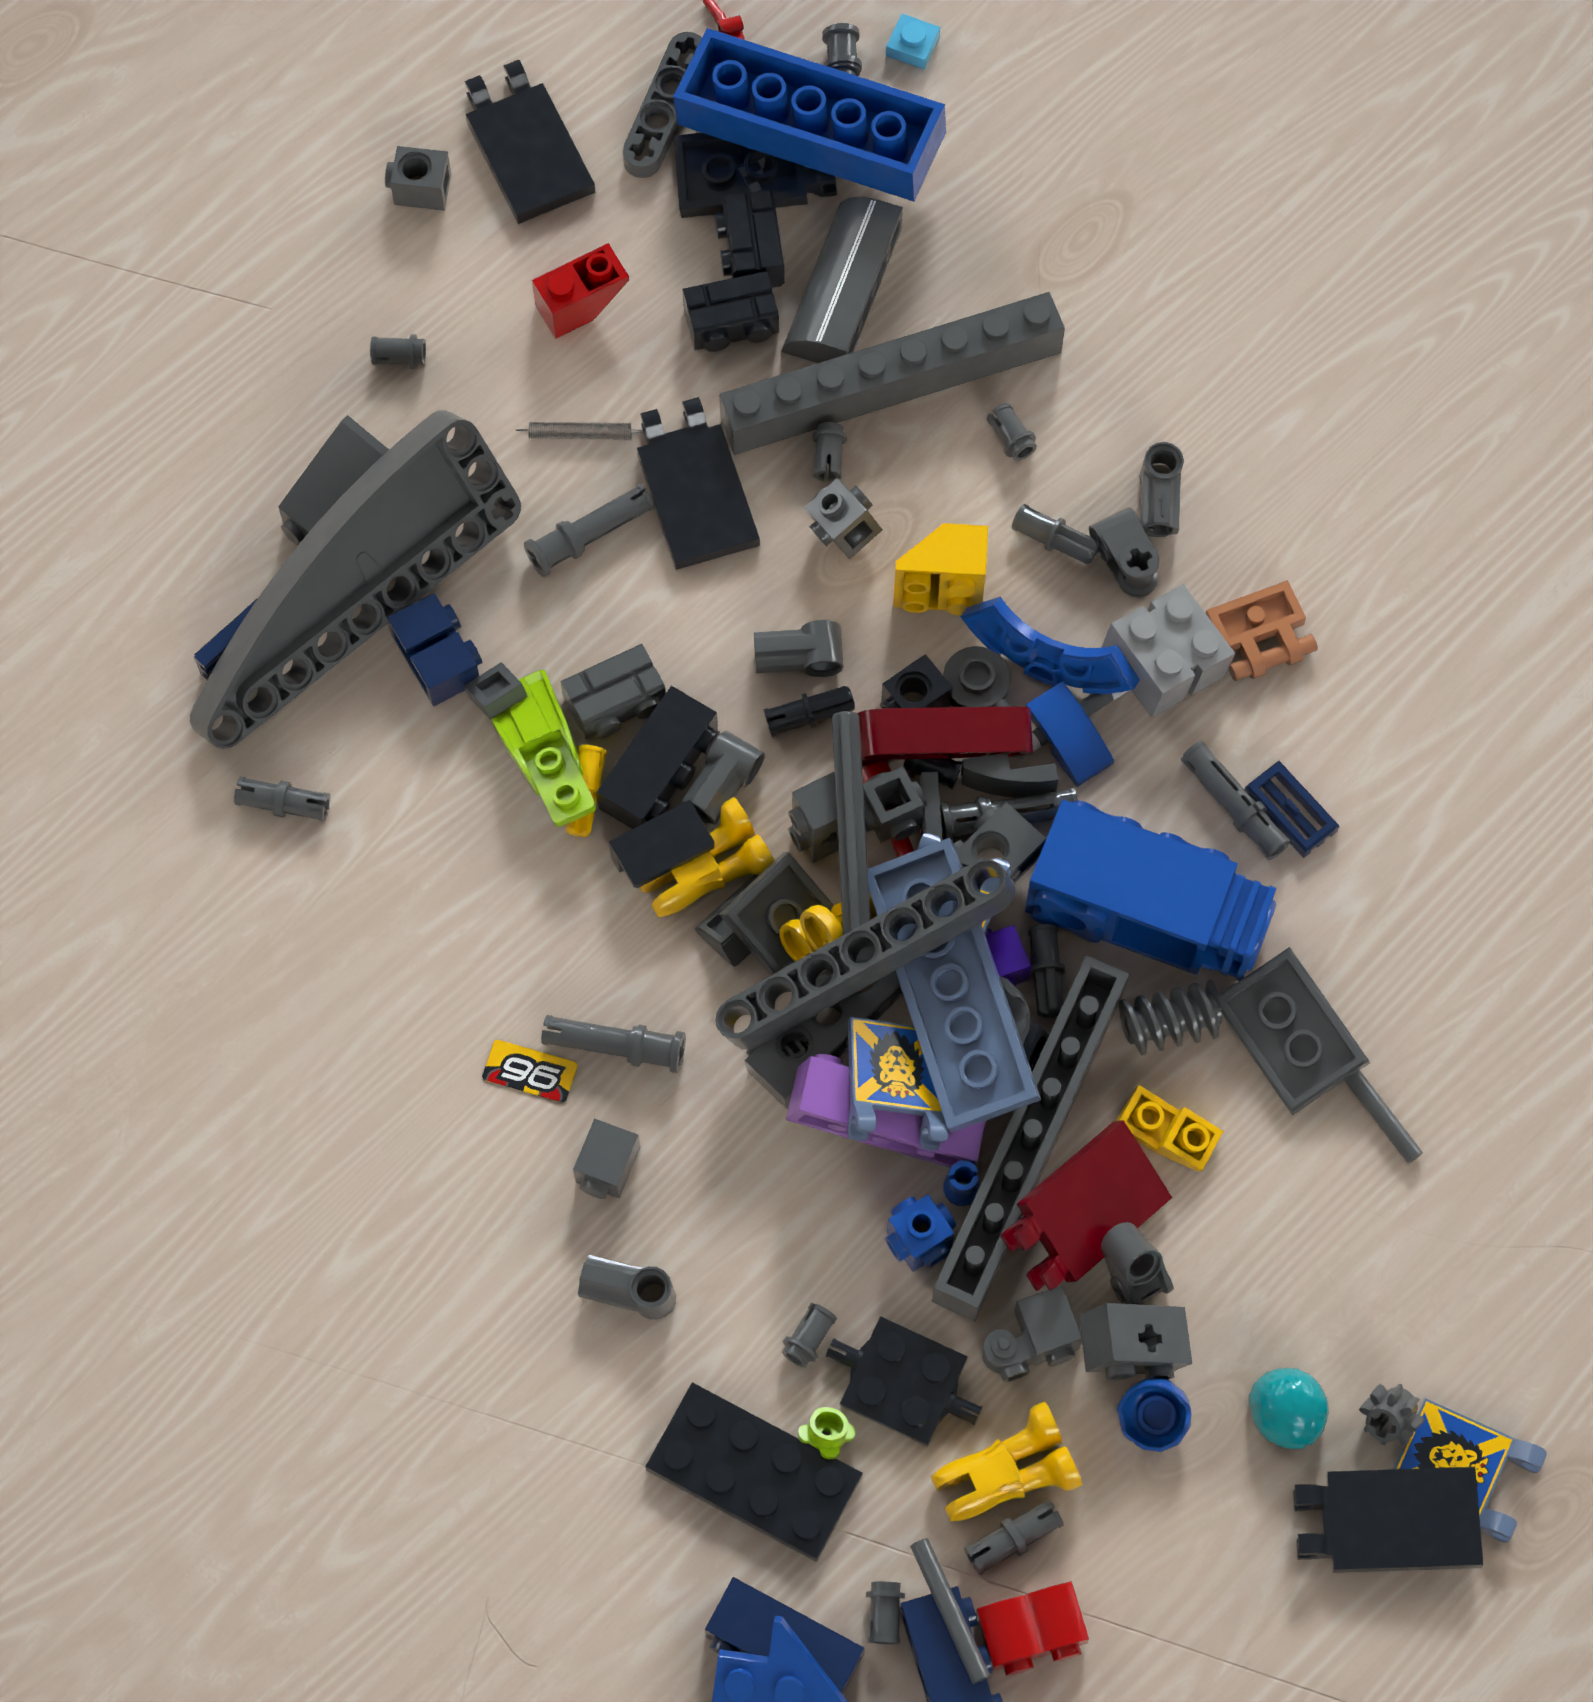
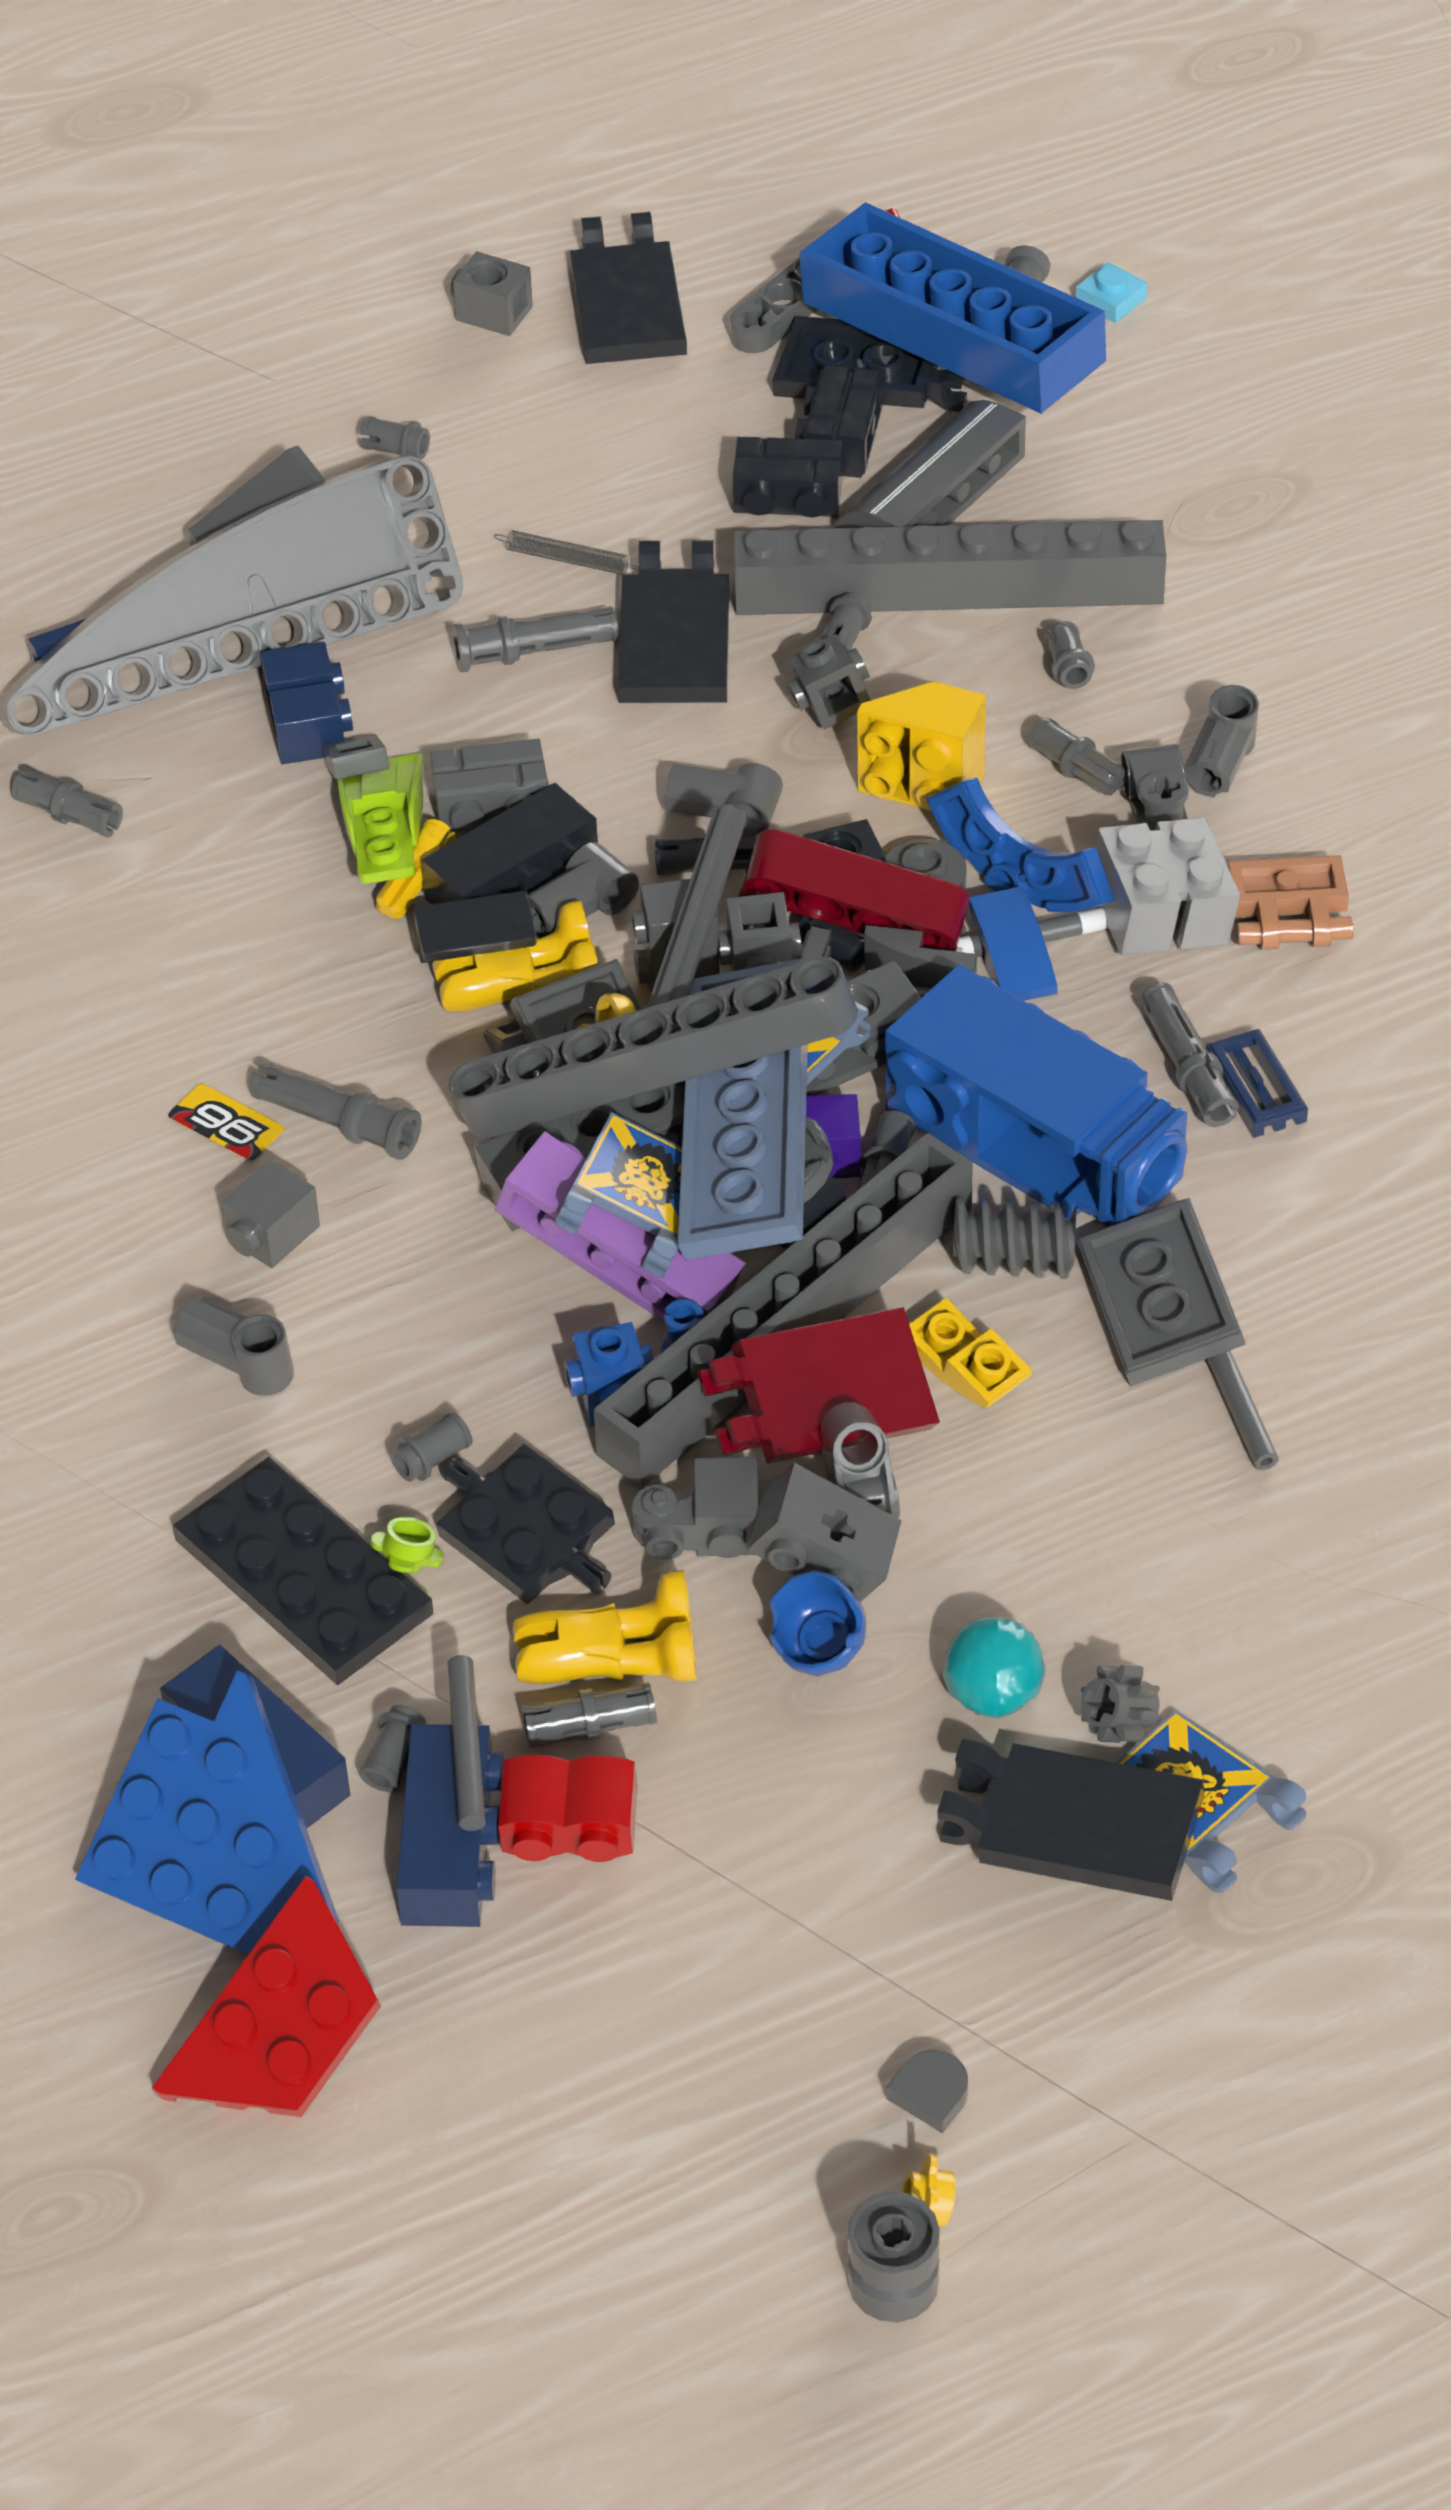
camera: 20 degrees right, 20 degrees down
red slope [532,243,629,339] -> none

